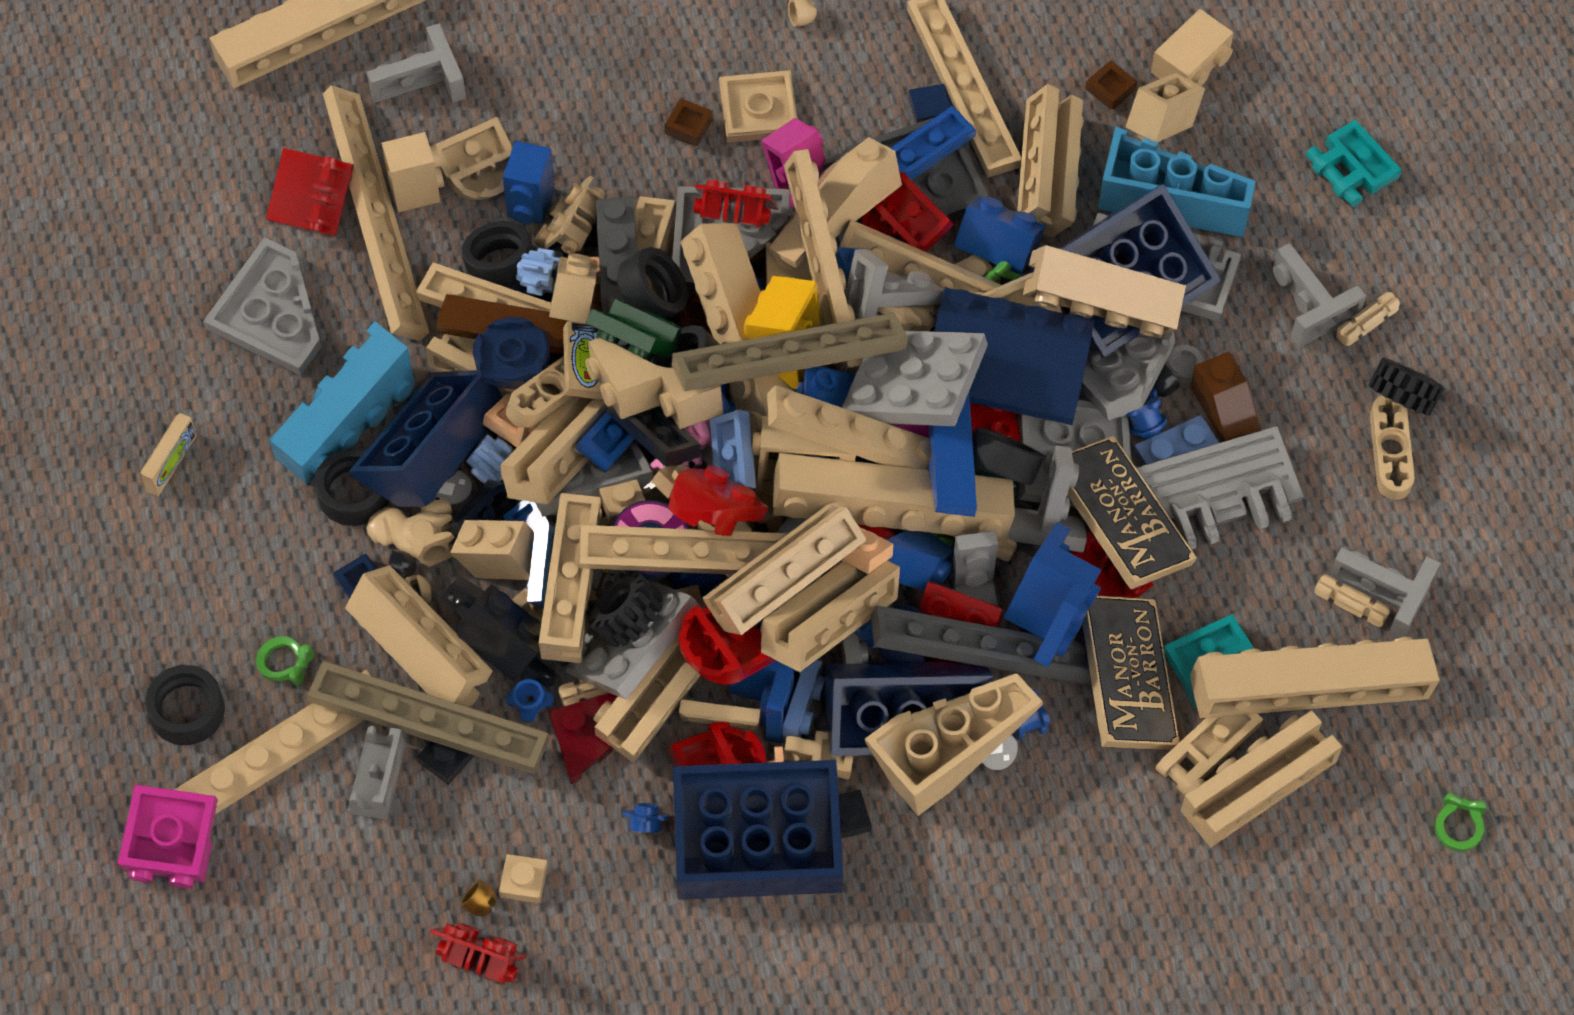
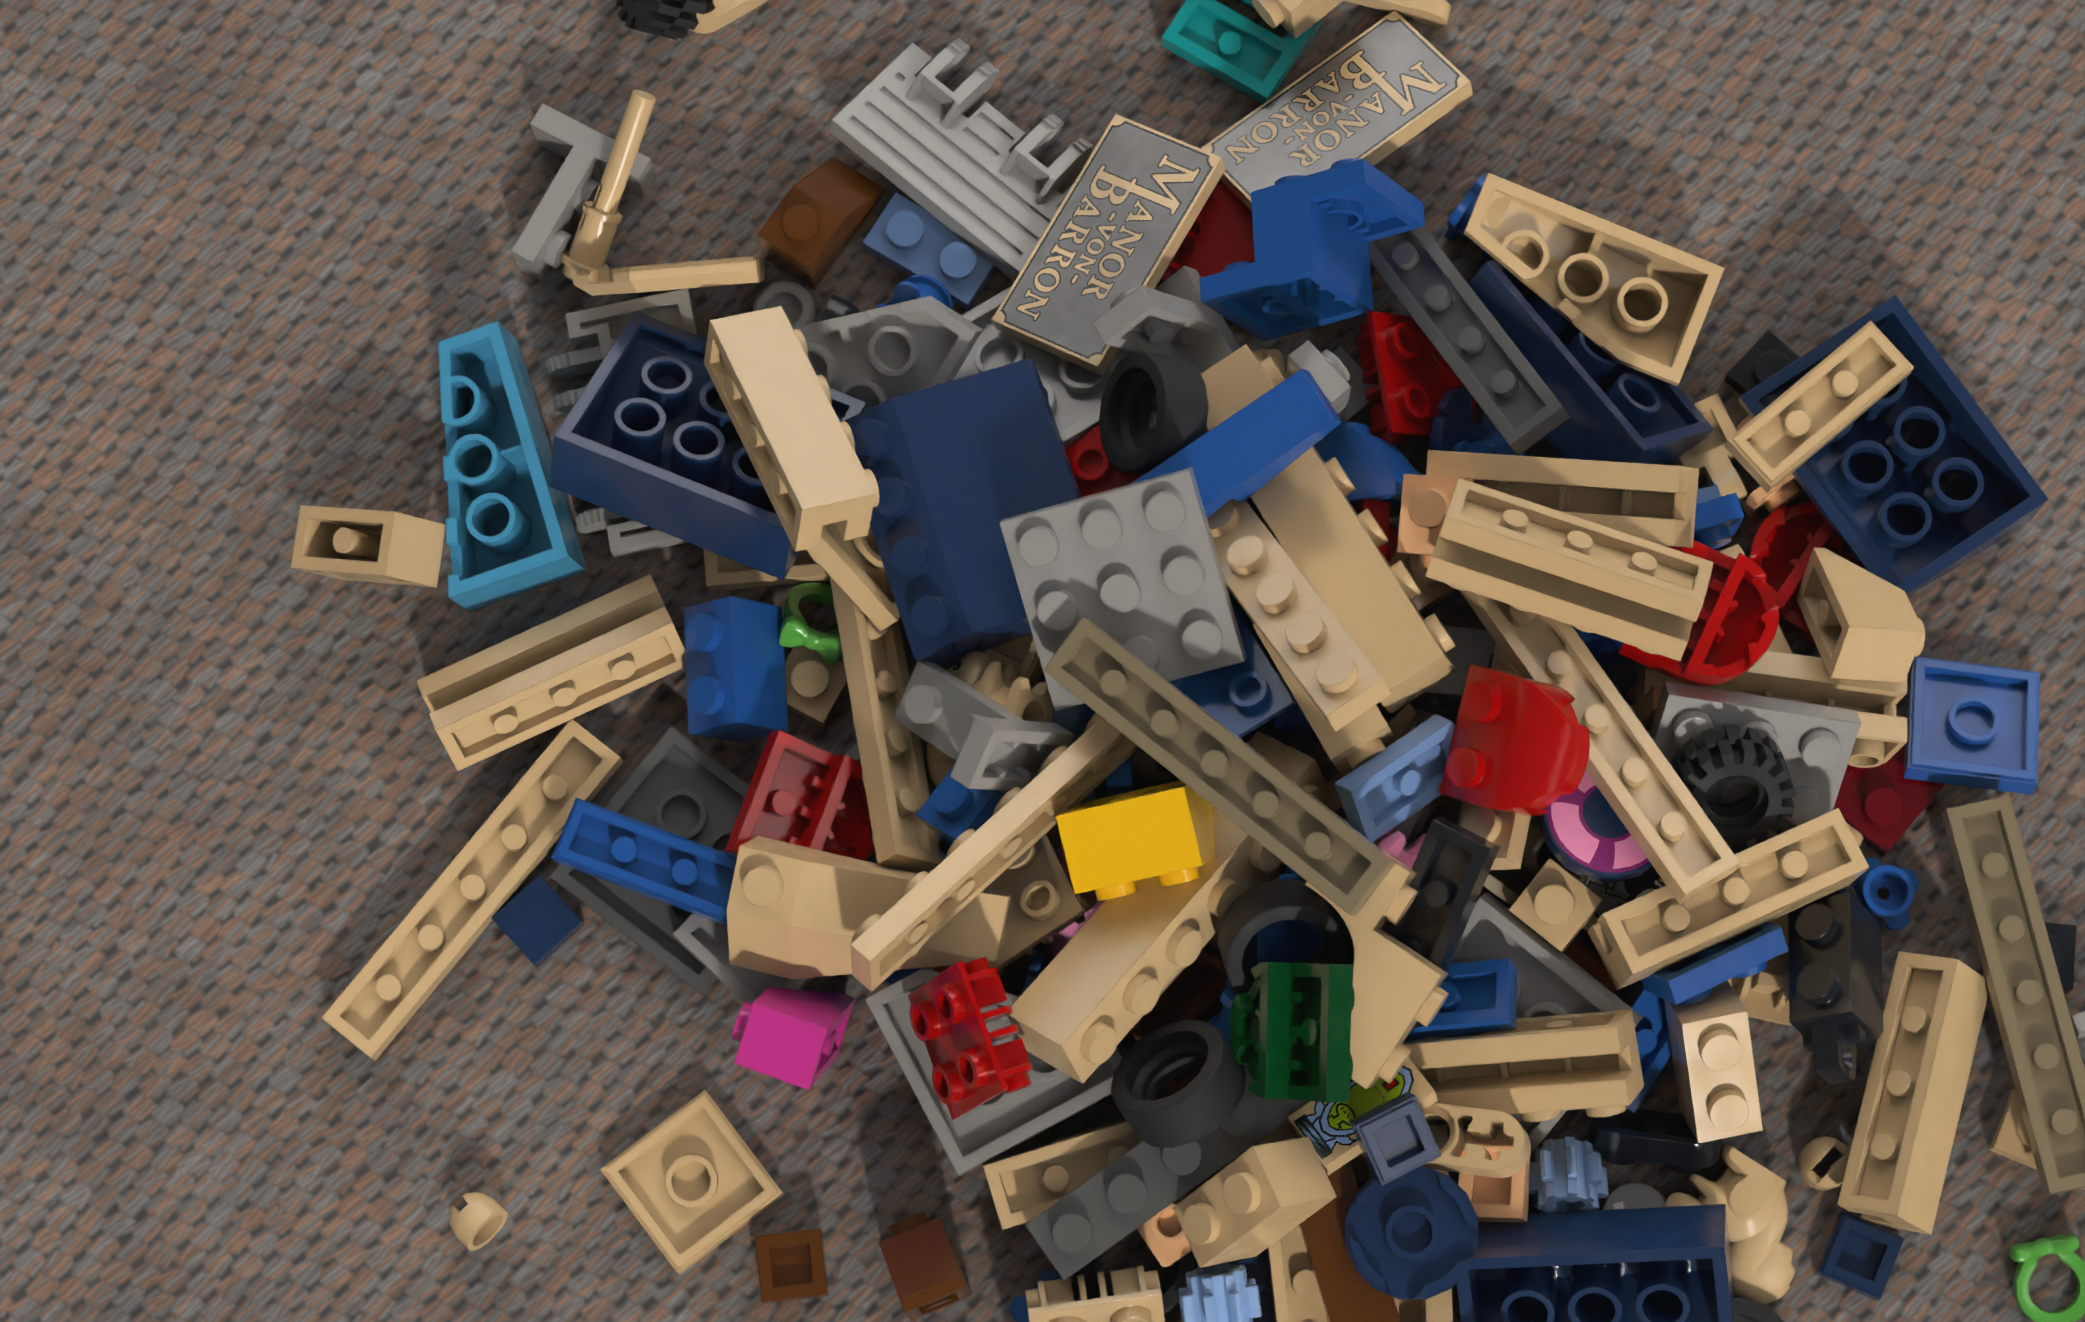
camera: 115 degrees left, 15 degrees up
black hinge [388,549,416,580] -> none
blue plate [622,803,670,833] -> none
reddish brown plate [1085,60,1138,110] -> none
tan brick [1151,9,1234,86] -> none
teal plate [1305,119,1402,207] -> none
tan axle [1335,292,1400,346] -> none
none -> tan pin [560,90,656,280]
none -> tan tile [572,255,765,296]
none -> reddish brown slope [879,1213,972,1321]
none -> dark blue tile [1349,1091,1442,1185]
none -> tan tile [1724,320,1914,493]
none -> tan slope [1796,547,1925,682]
none -> blue tile [1903,656,2040,795]

